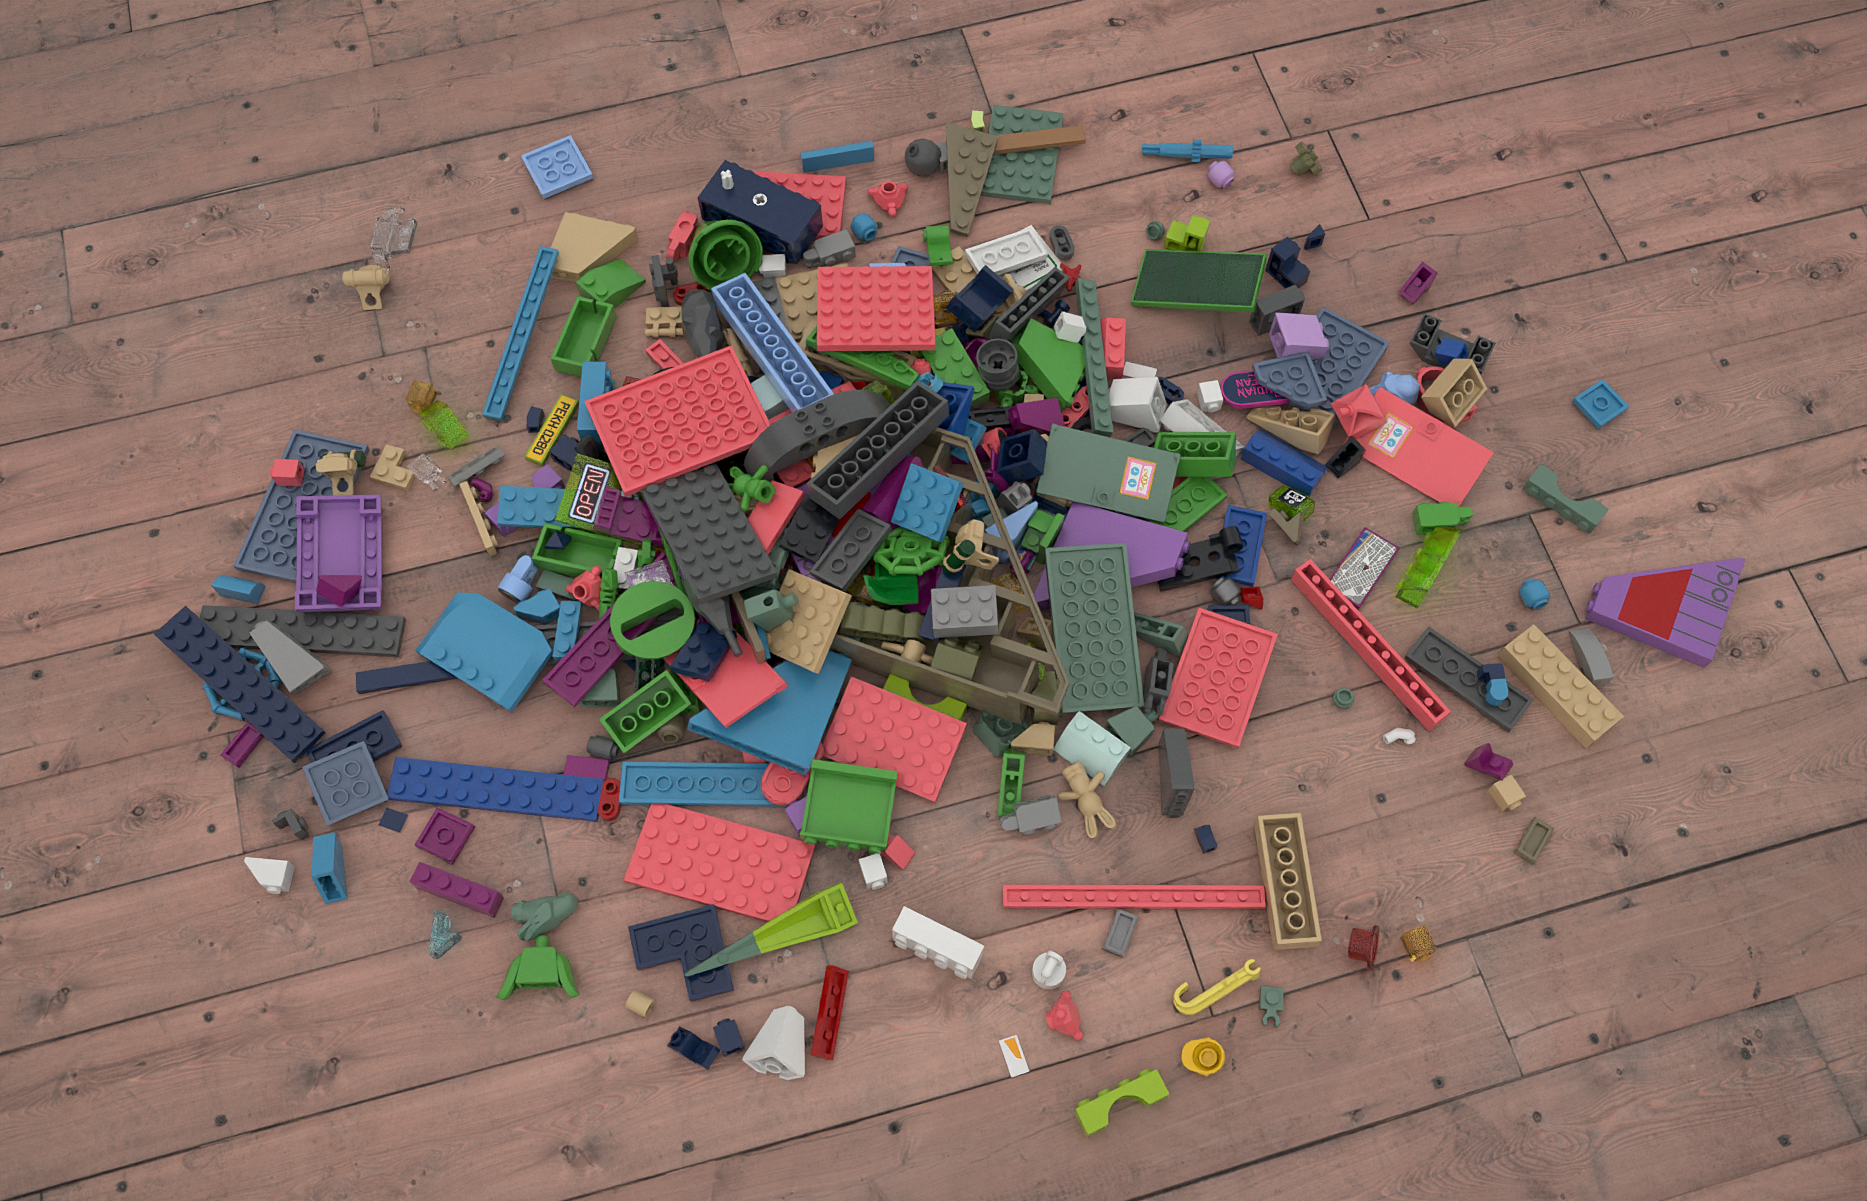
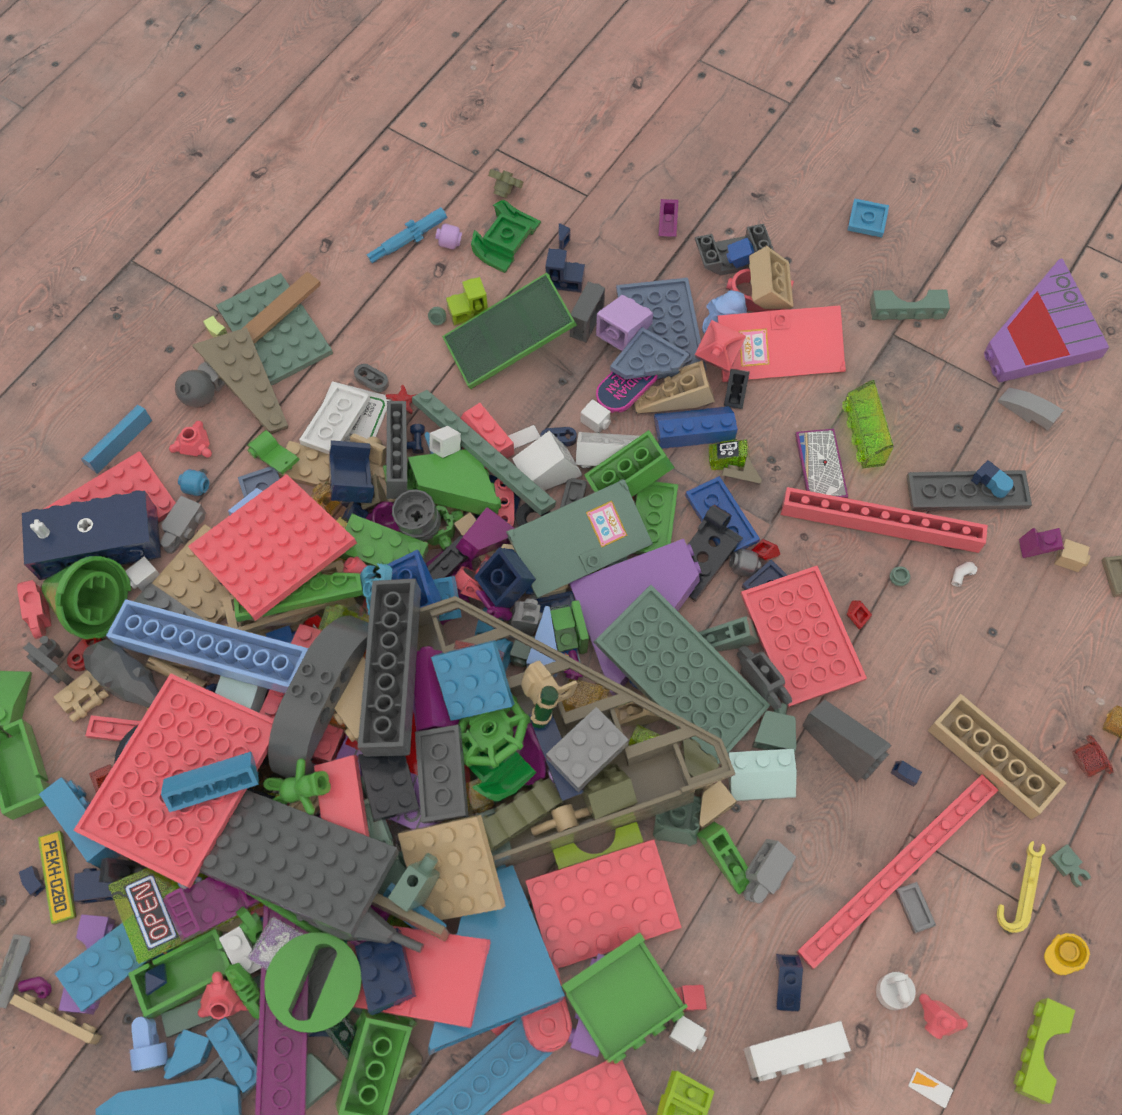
camera: 40 degrees left, 0 degrees up
tan animal [1058,762,1117,839] -> none
bright green hinge [1412,501,1474,535] -> none
tan brick [1497,624,1624,749] -> none
dark azure head [1519,578,1550,610] -> none
none -> dark azure brick [161,752,258,812]
none -> green piece [471,200,541,273]
none -> dark blue bracket [776,954,803,1011]
none -> red slope [847,600,872,629]

